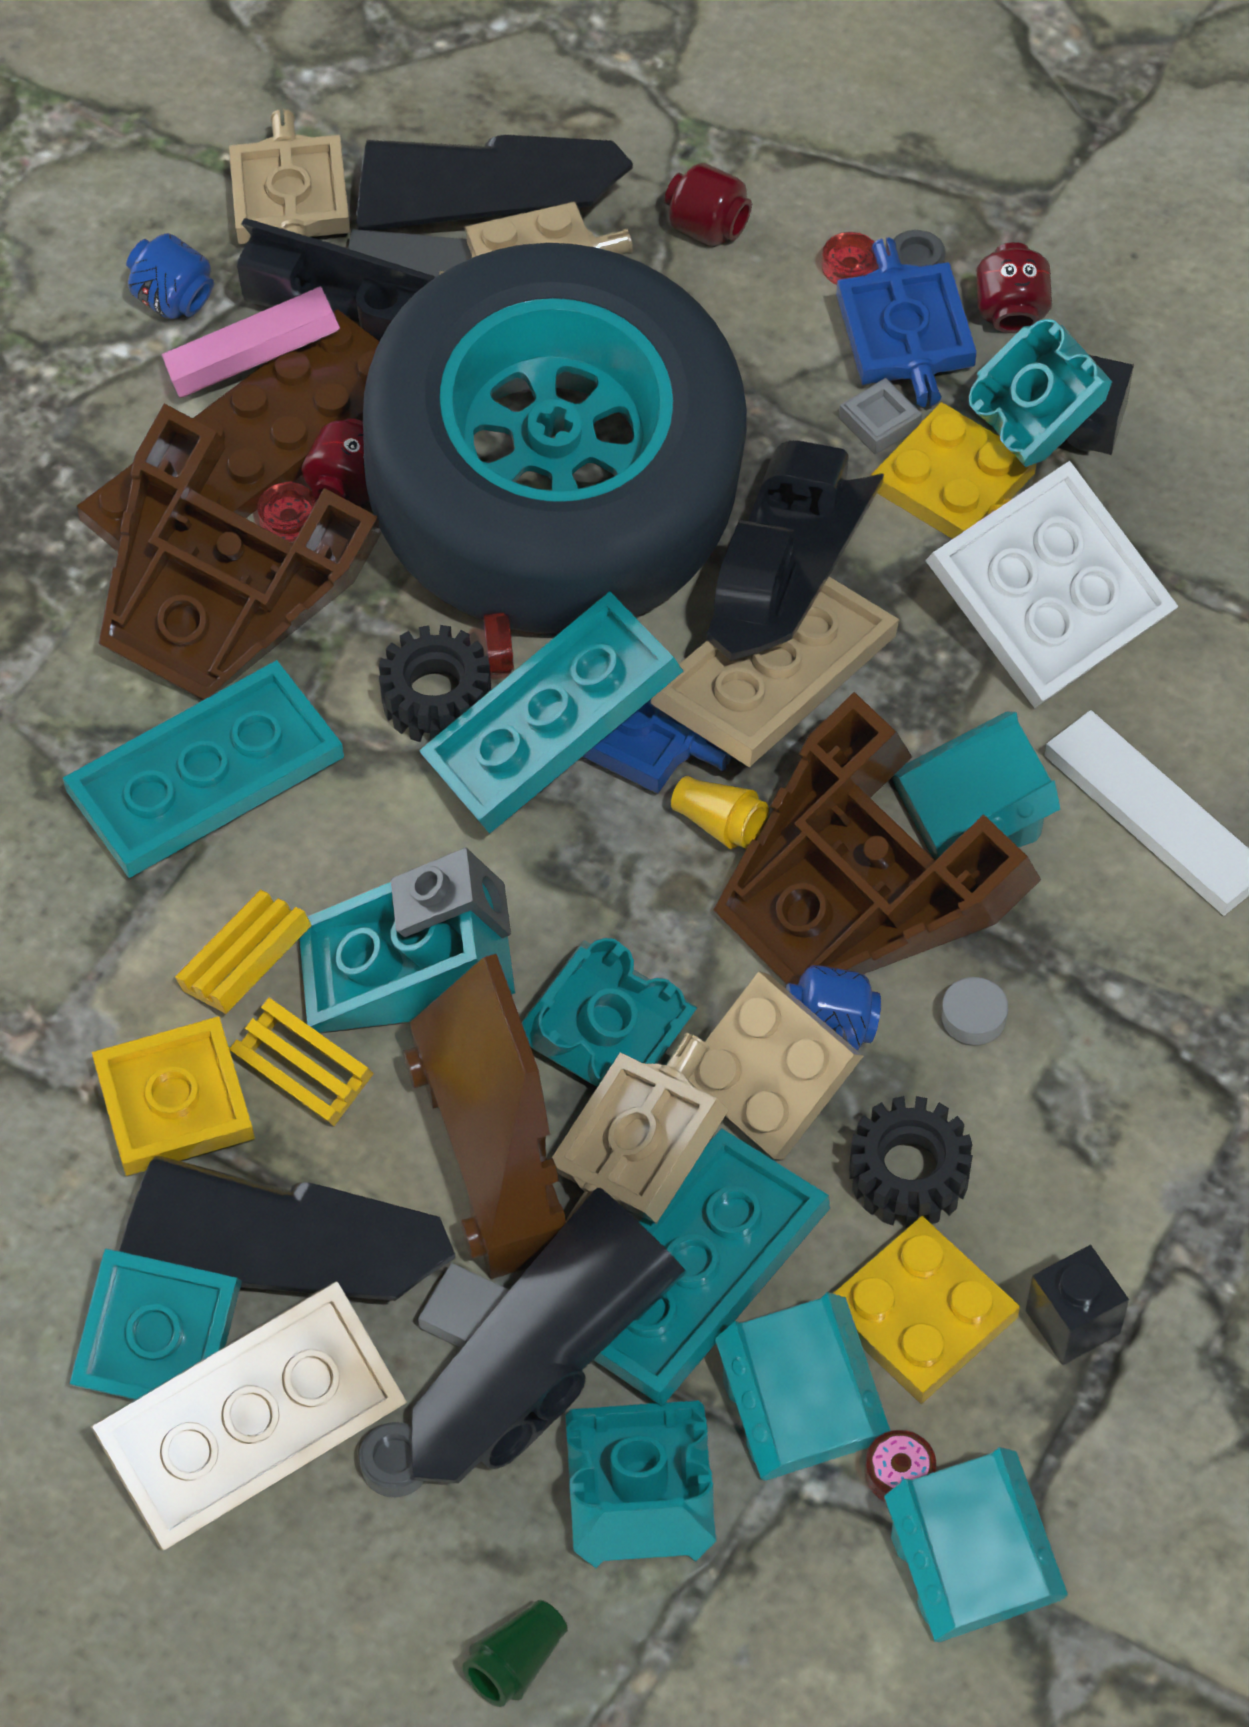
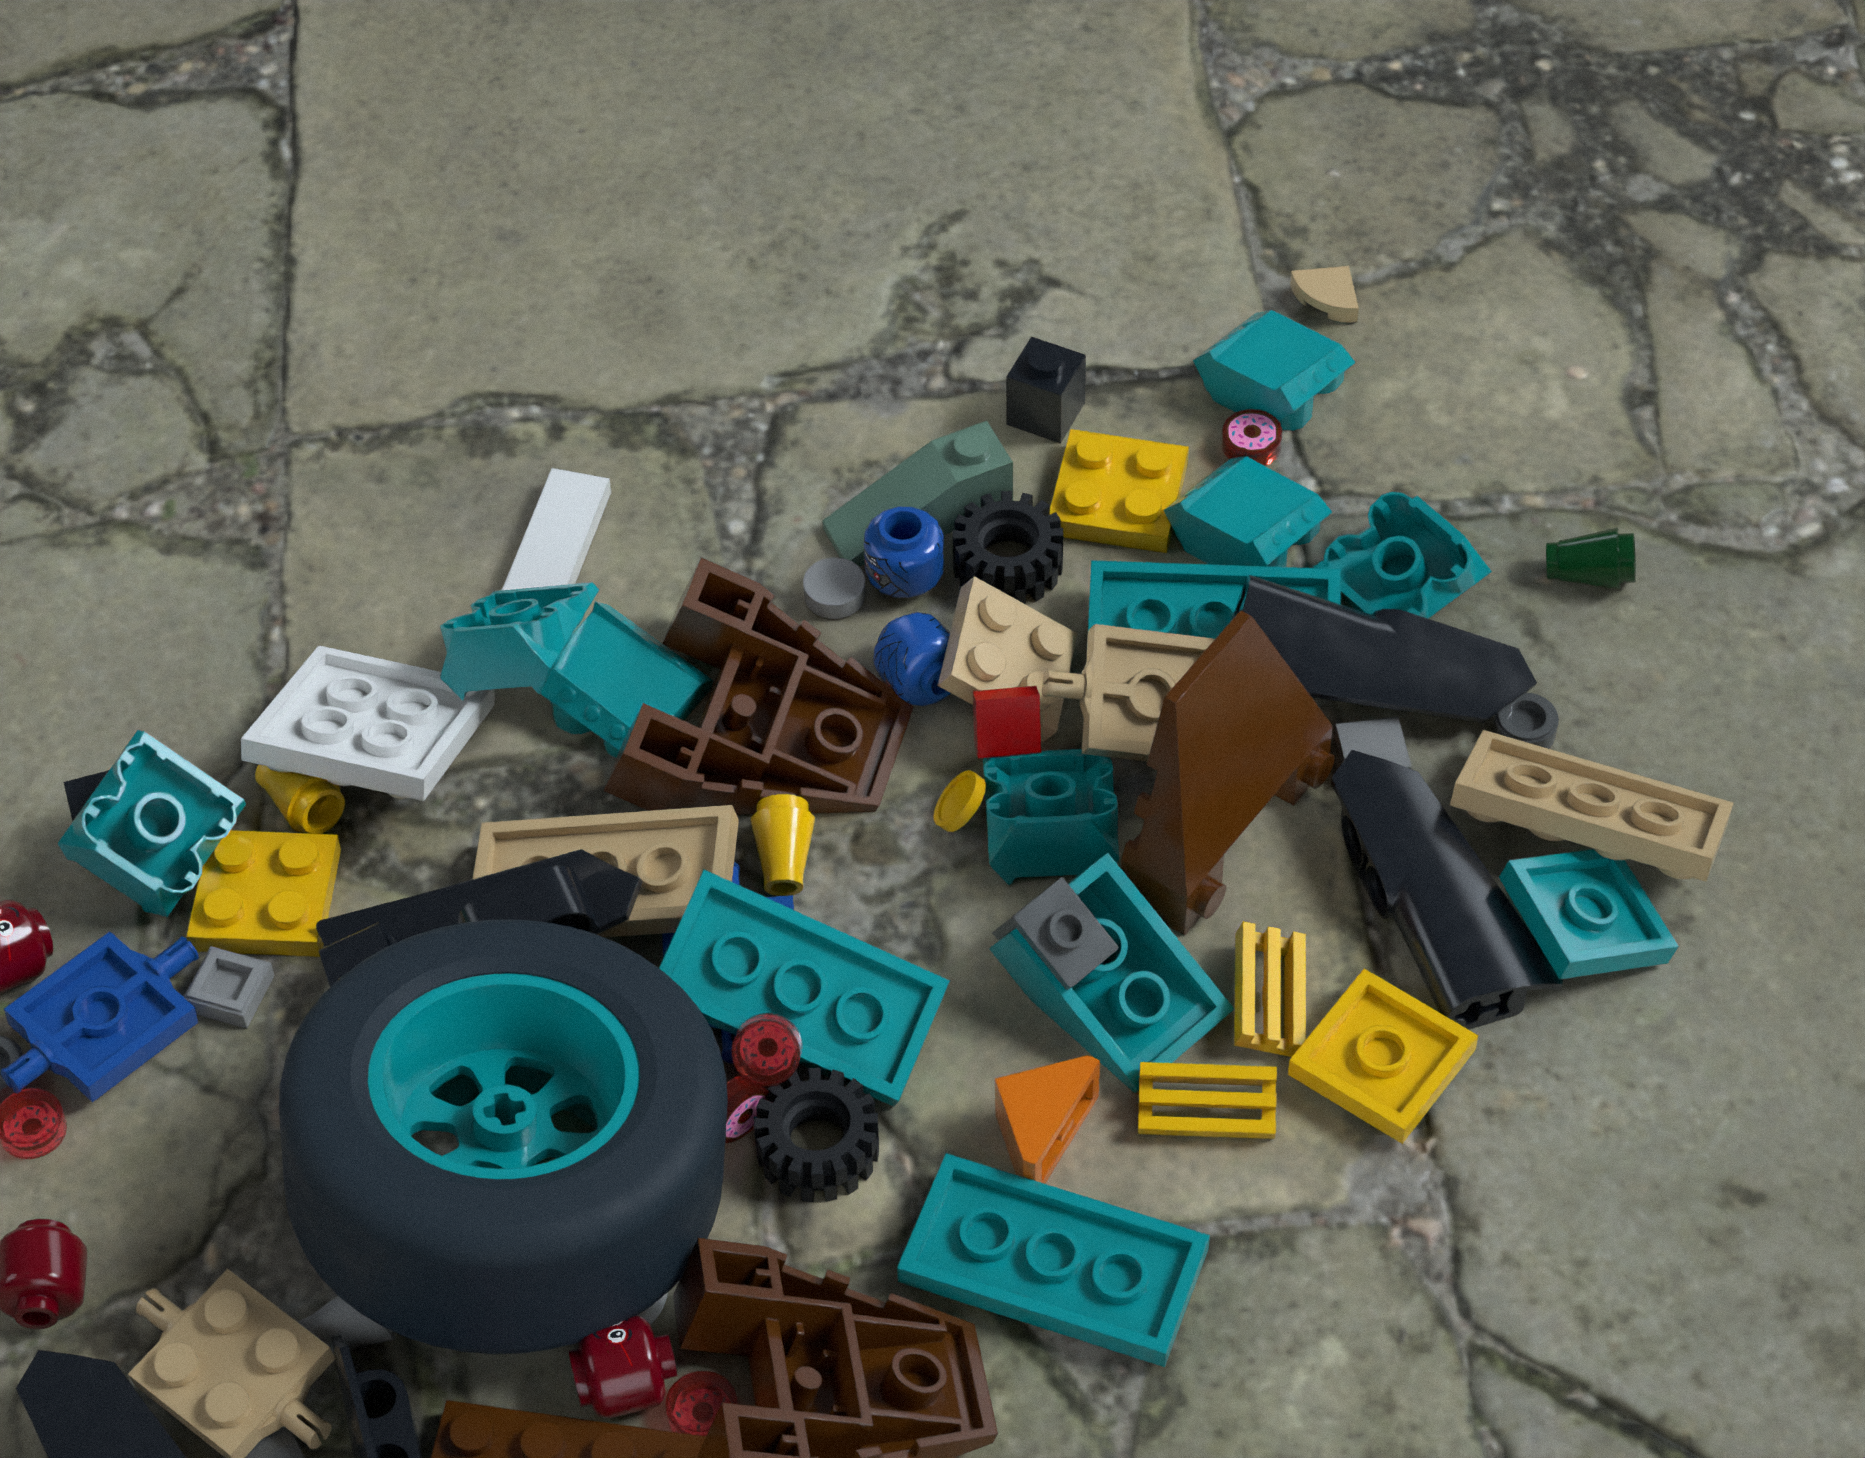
camera: 125 degrees left, 5 degrees down
none -> teal slope [440,582,599,701]
none -> clear red tile [732,1013,803,1086]
none -> sand green slope [822,421,1013,566]
none -> blue head [864,507,944,598]
none -> yellow piece [933,770,986,832]
none -> red tile [973,686,1041,758]
none -> orange slope [995,1055,1100,1184]
none -> tan tile [1290,266,1359,322]

